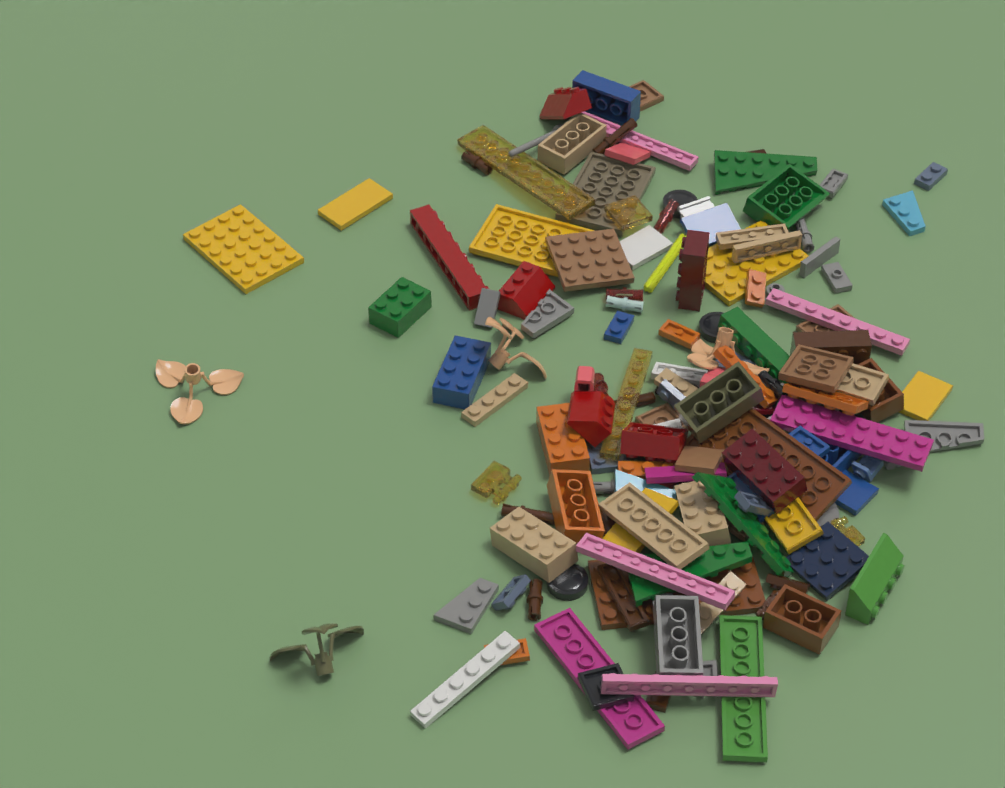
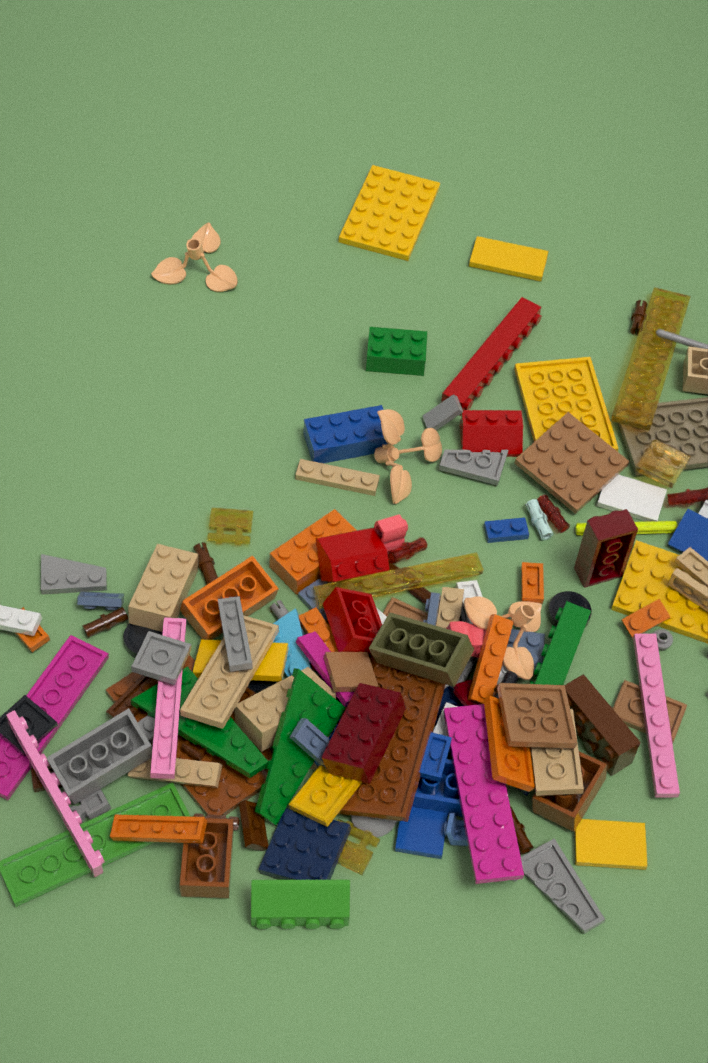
camera: 55 degrees right, 10 degrees up
none -> orange plate [110,814,207,843]
none -> light grey plate [131,631,191,685]
none -> light grey plate [218,596,253,672]

